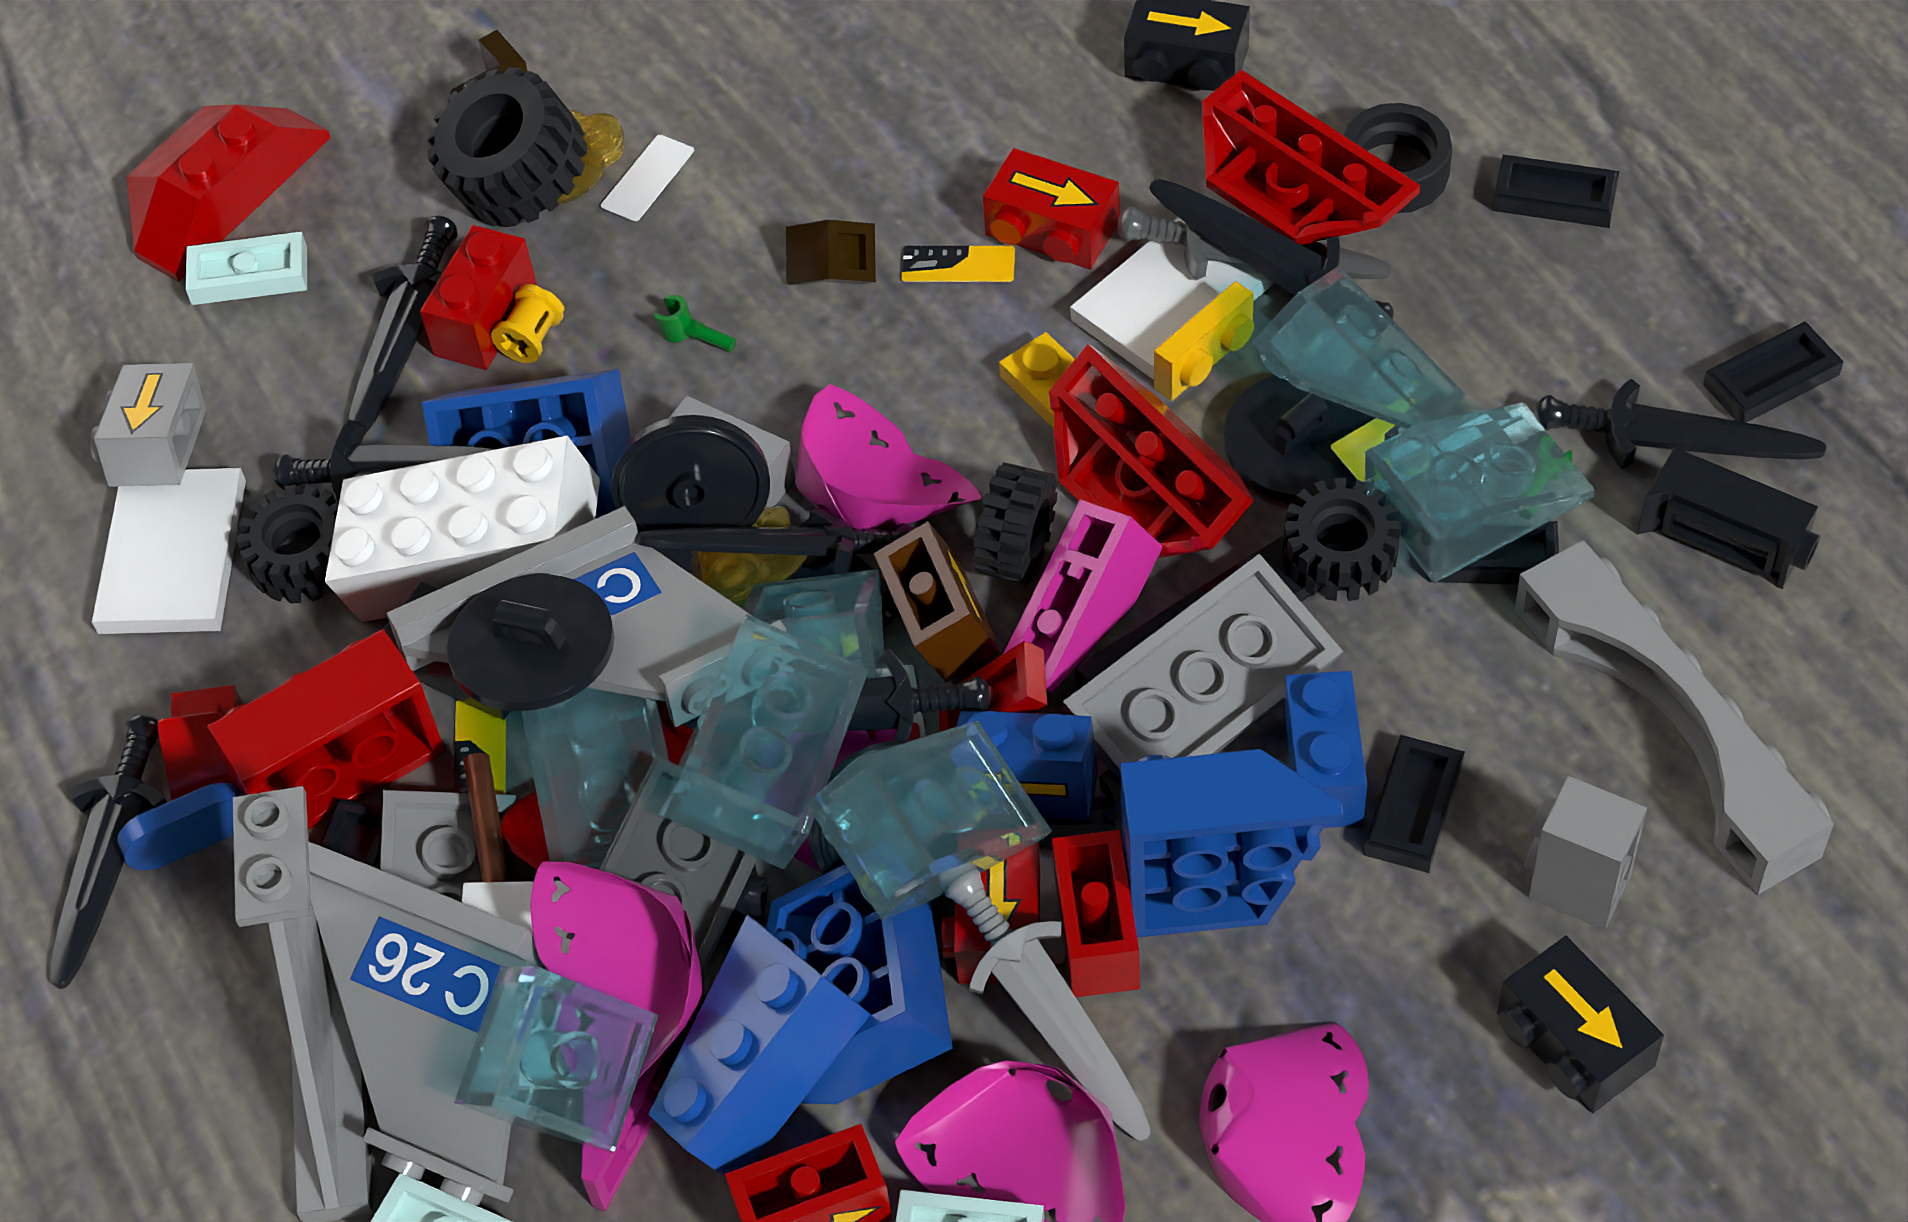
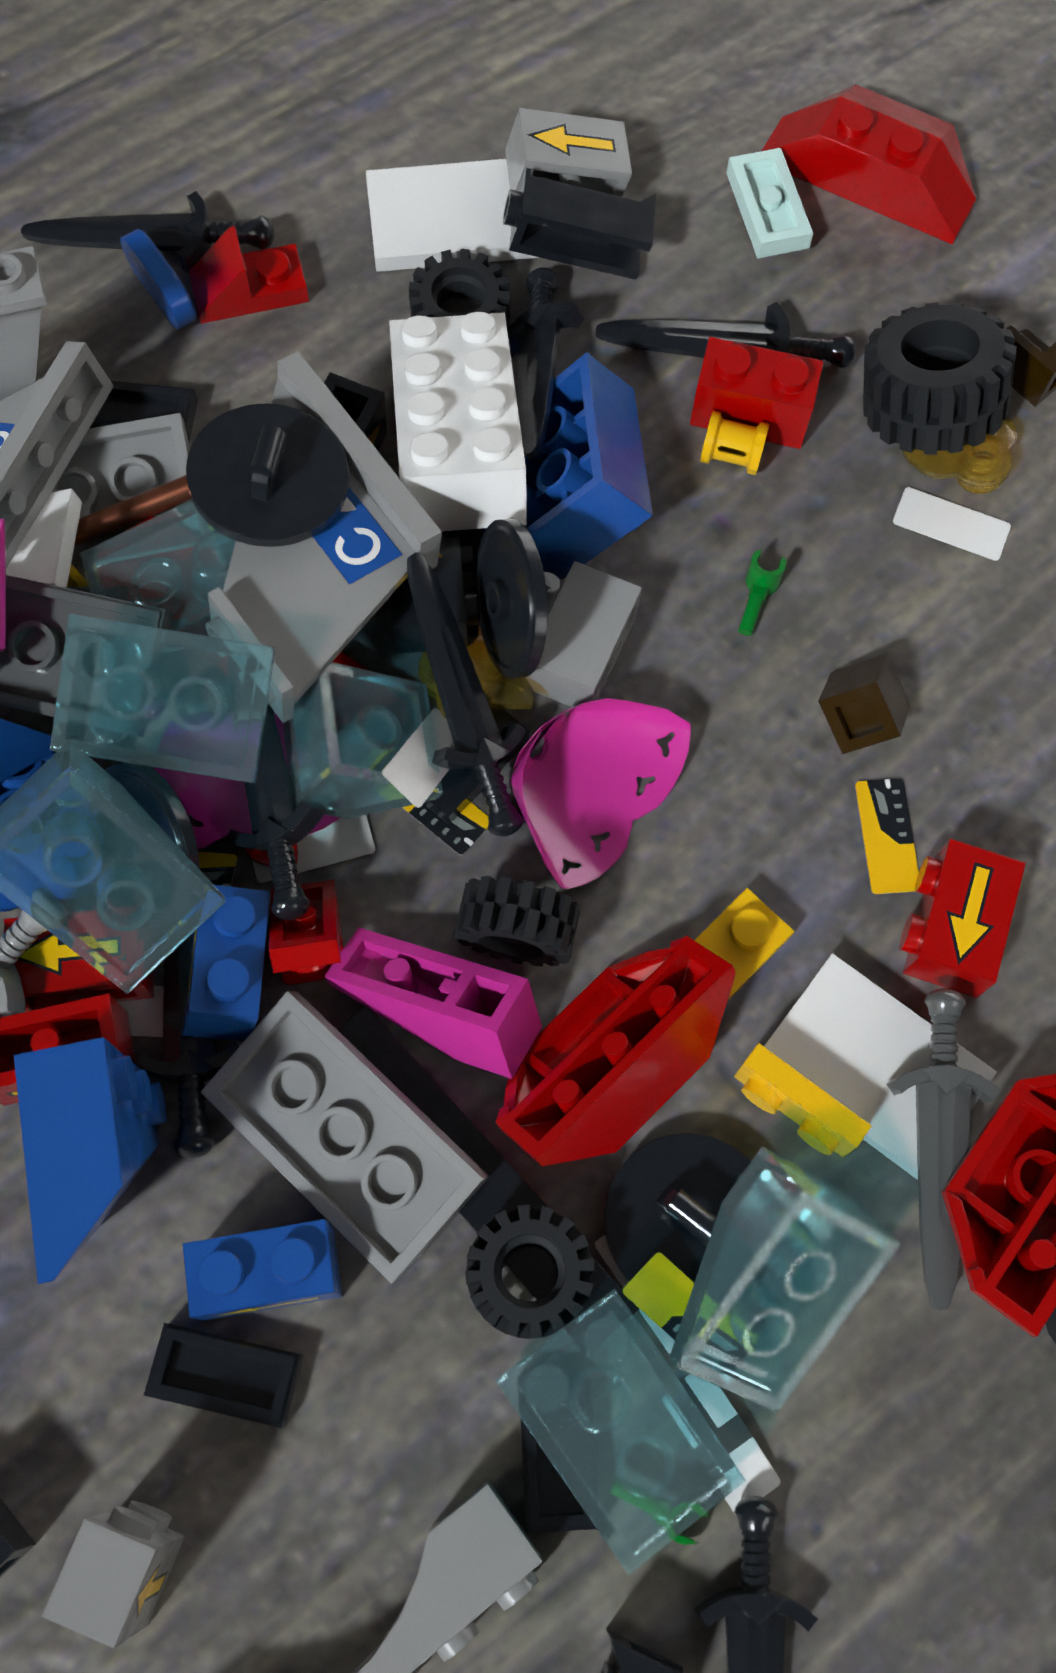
camera: 75 degrees right, 15 degrees up
red brick [207,629,446,830] -> none
reddish brown brick [874,521,1001,682] -> none
black sword [1149,179,1394,335] -> none
none -> white sticker [382,708,456,808]
none -> black window [503,168,656,280]

